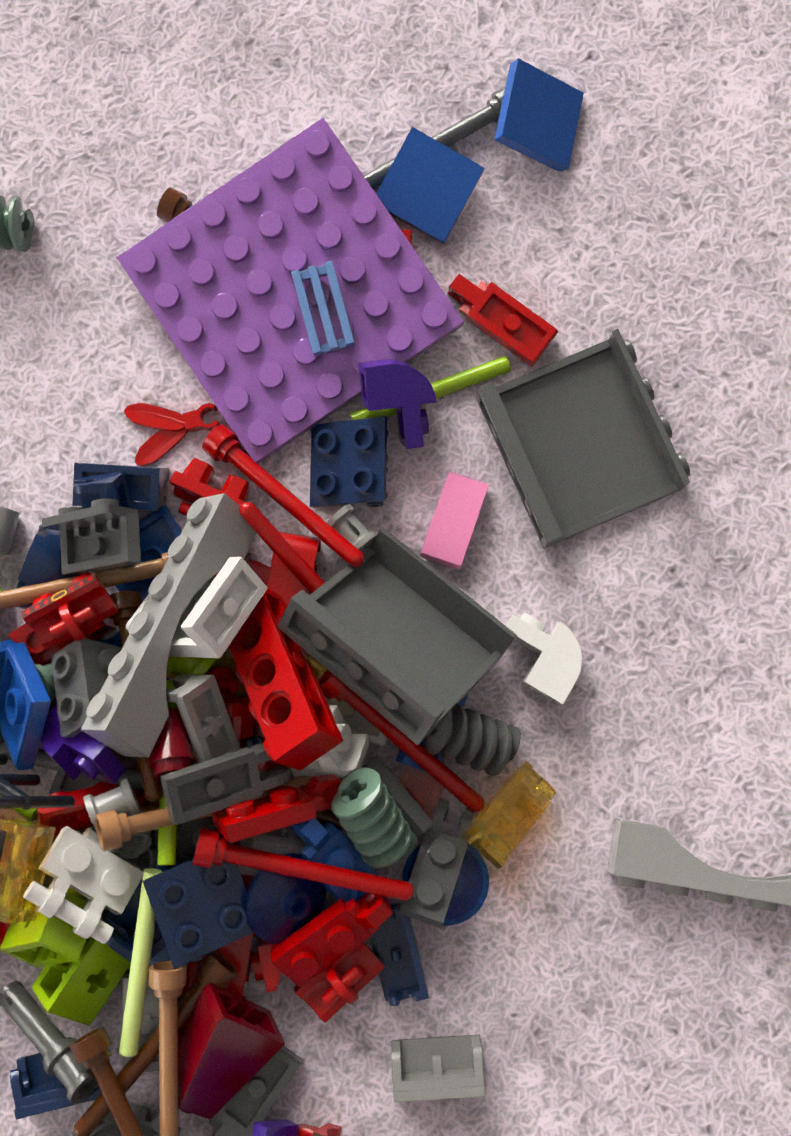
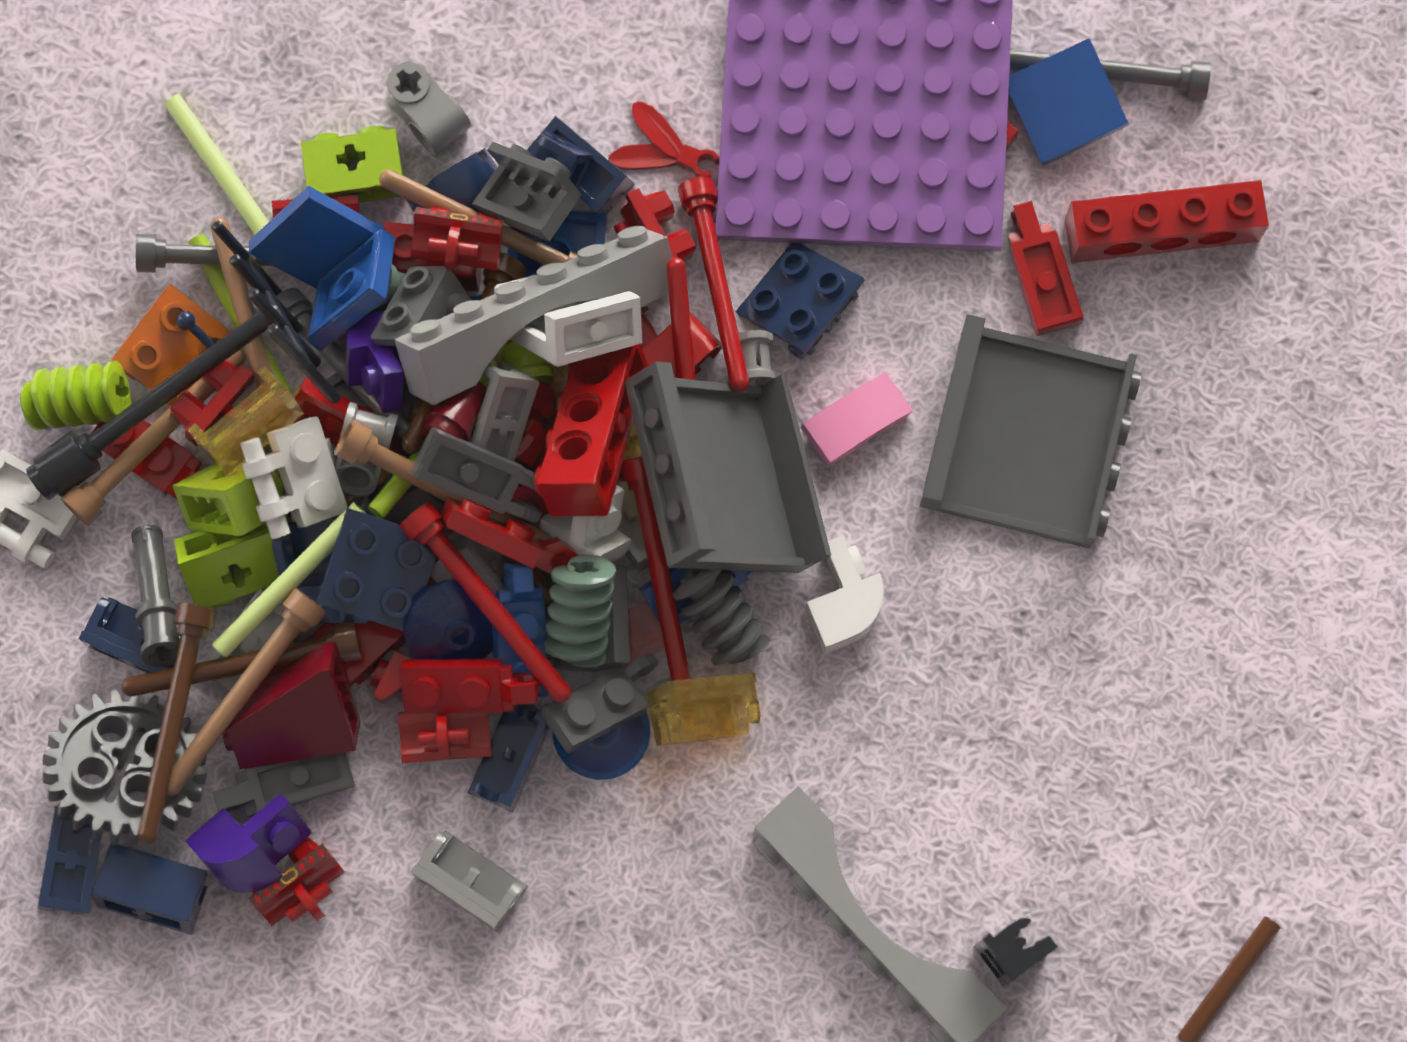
camera: 30 degrees right, 5 degrees down
medium blue tile [291,261,355,357] -> none
lime bar [350,356,511,420] -> none
dark purple brick [358,359,437,449] -> none
blue tile [494,58,584,171] -> none
none -> red brick [1065,180,1269,263]

